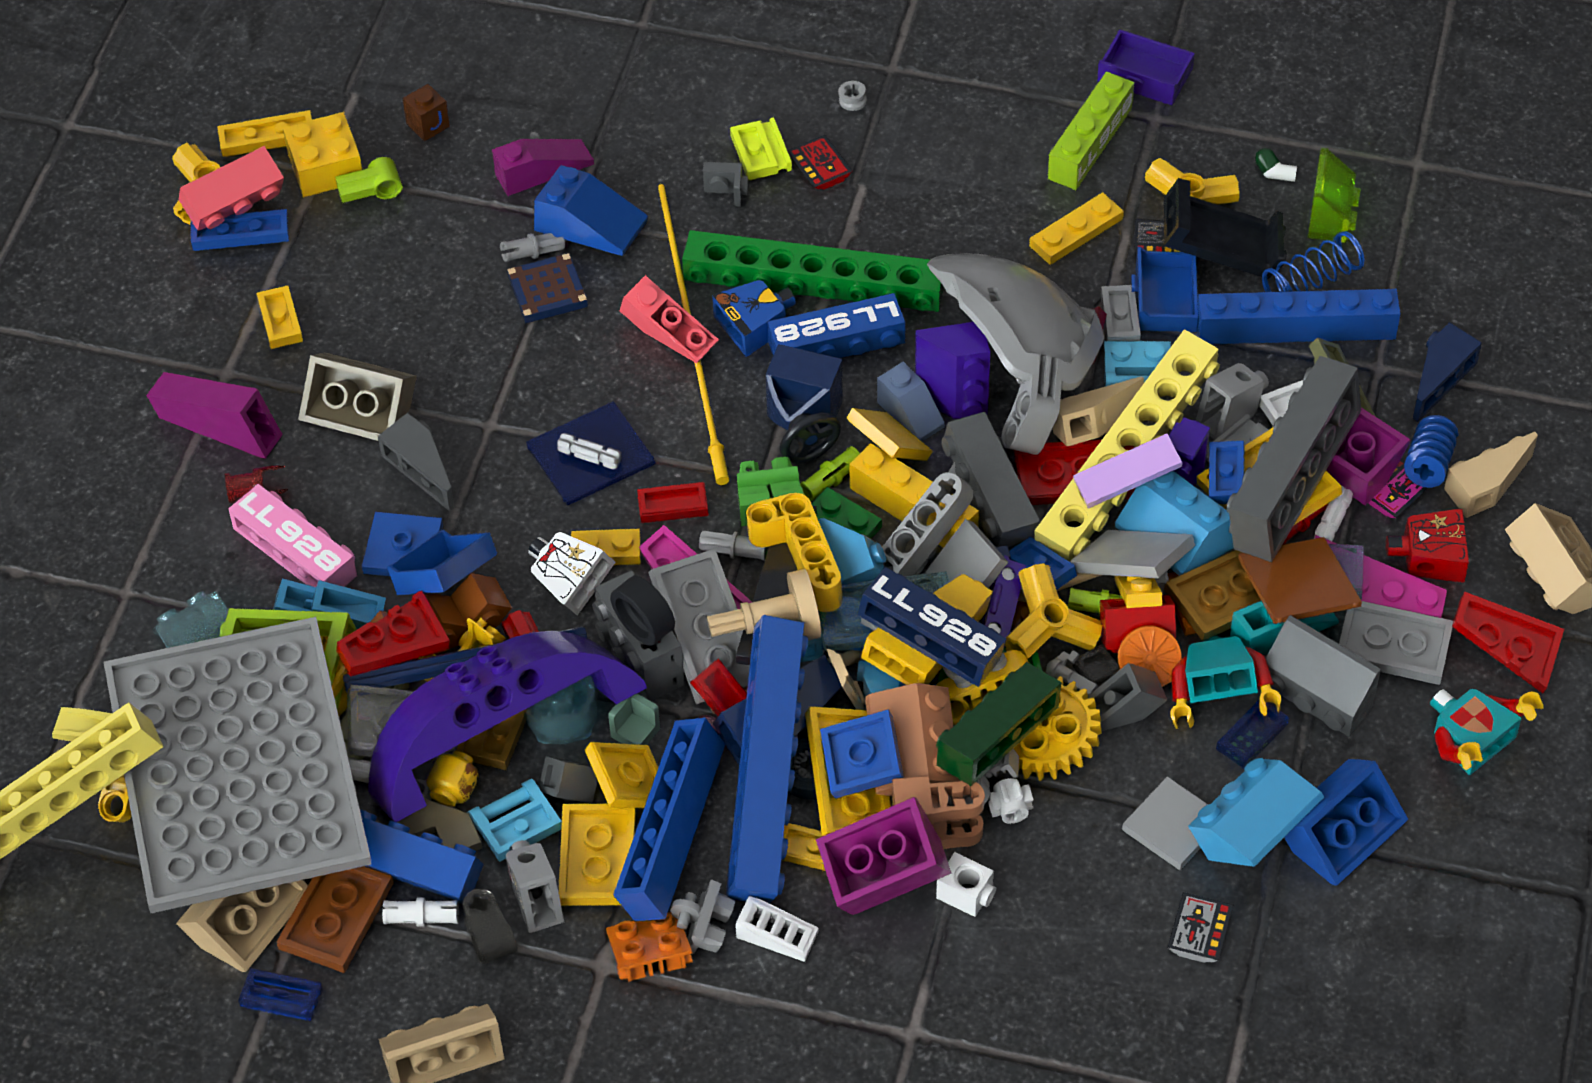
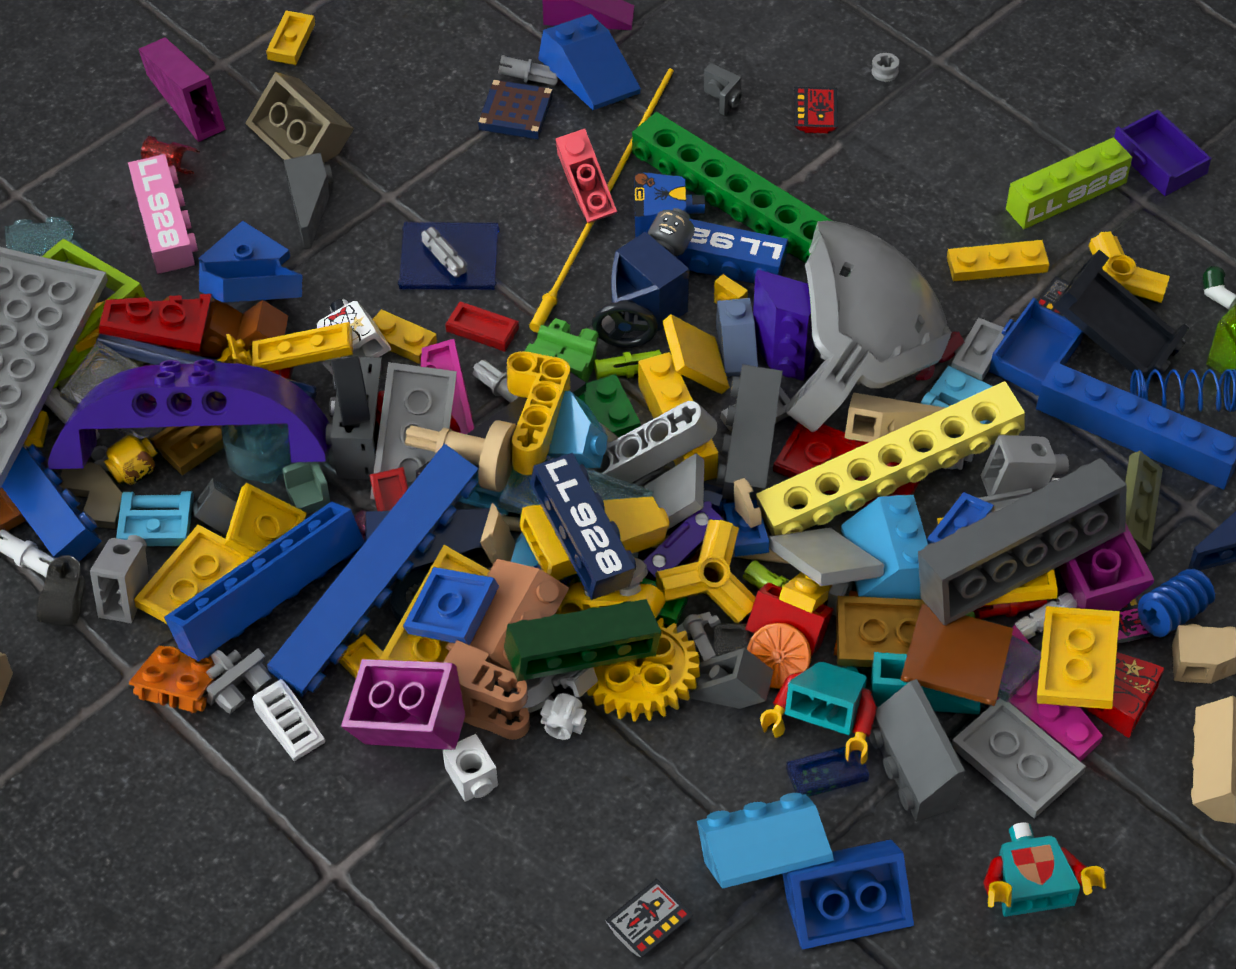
camera: 30 degrees right, 0 degrees up
dark azure slope [273,579,386,629] -> none
neon yellow plate [730,117,792,181] -> none
lavender tile [1073,434,1182,509] -> none
light grey tile [1122,777,1208,870] -> none
dark purple window [1169,417,1210,487] -> none
red wing [1452,592,1564,694] -> none
none -> yellow tile [252,322,353,371]
none -> dark grey head [648,208,695,256]
none -> yellow plate [714,274,748,304]
none -> tan tile [734,478,762,528]
none -> yellow plate [1037,606,1120,709]

